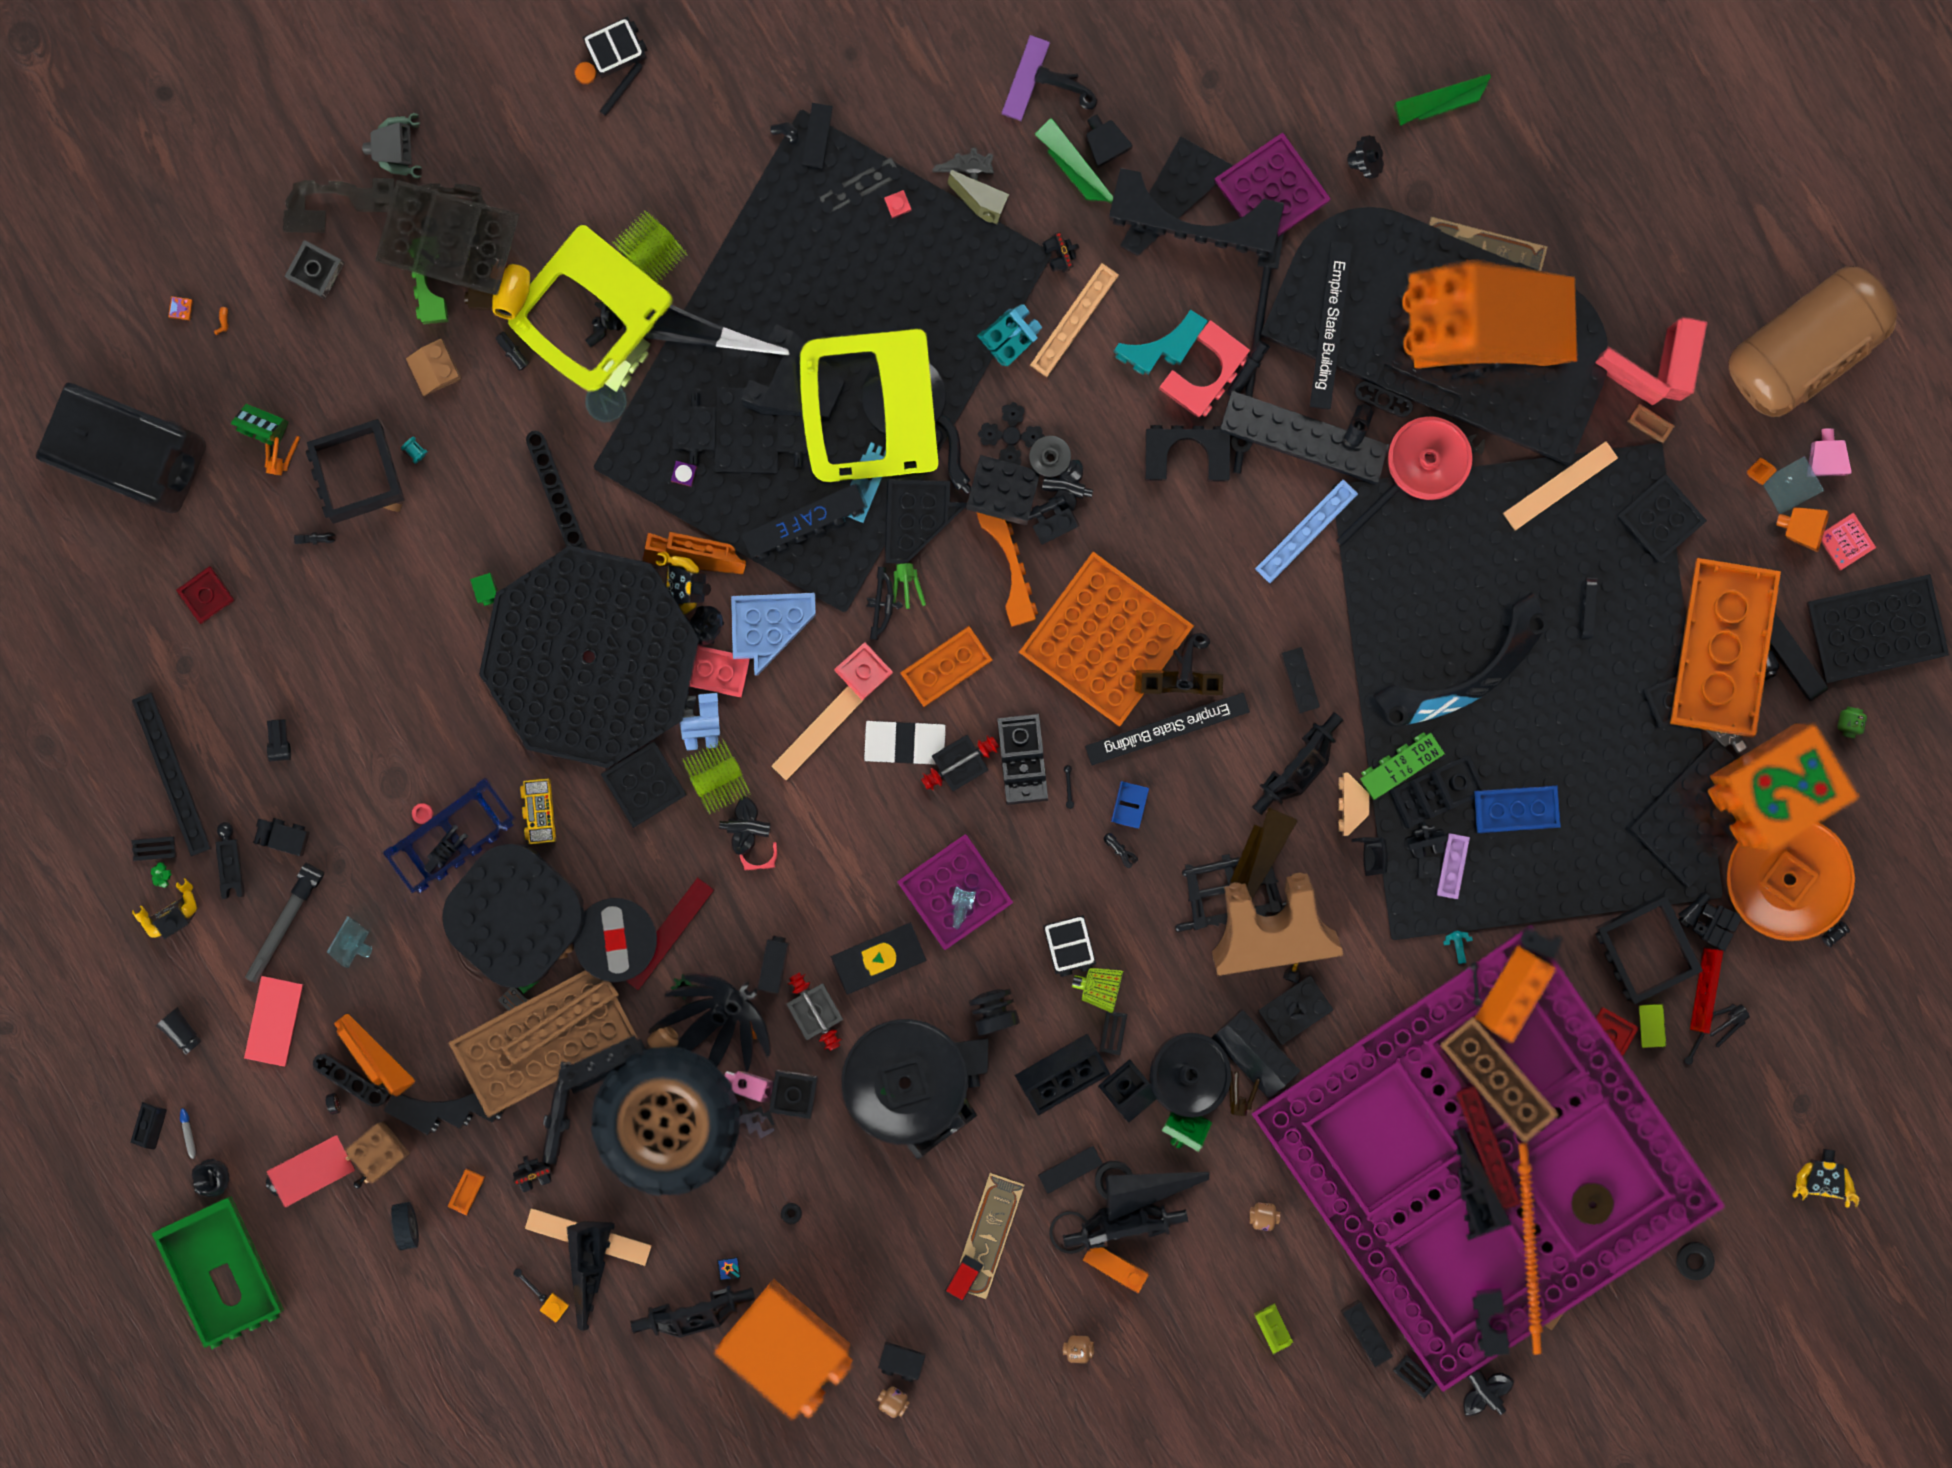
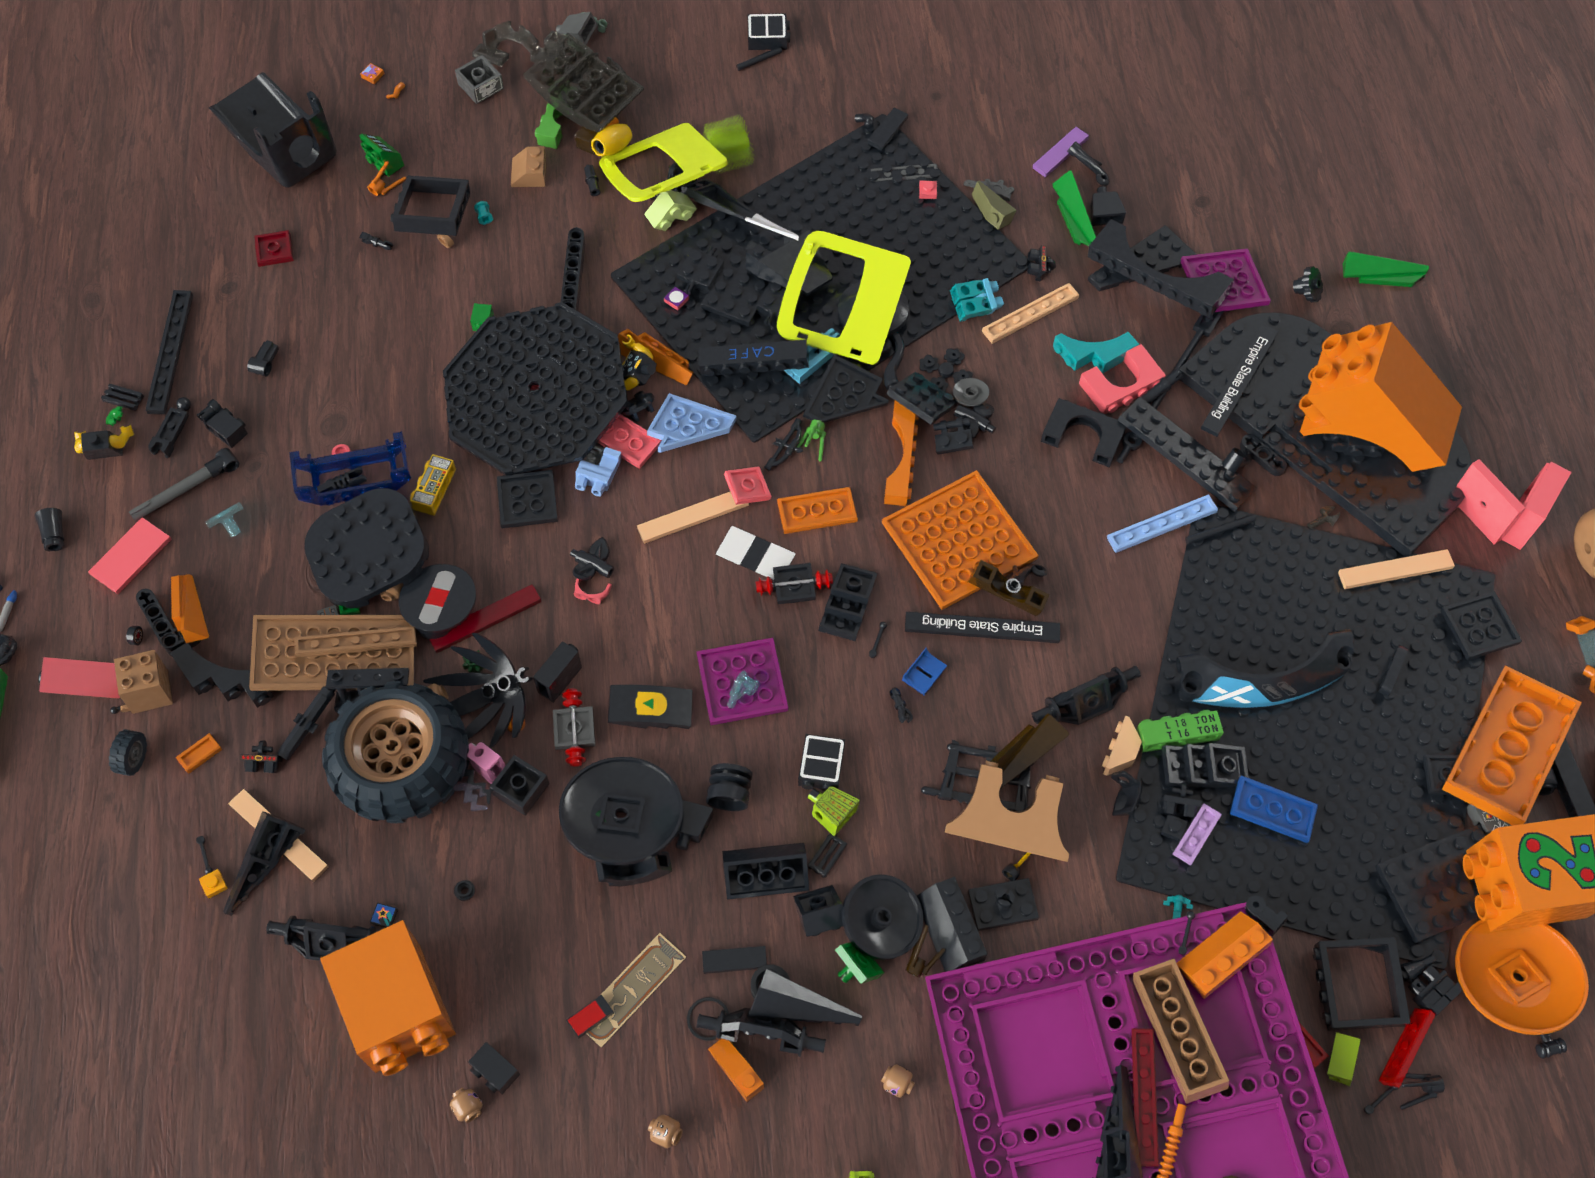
camera: 25 degrees right, 25 degrees down
orange tile [575,62,596,84] -> none
clear light blue tile [585,384,627,423] -> none
lime piece [683,739,751,815] -> none
black arch [1280,647,1320,714] -> none
coral dish [1388,417,1472,500] -> none
medium nougat tile [1627,403,1674,444] -> none

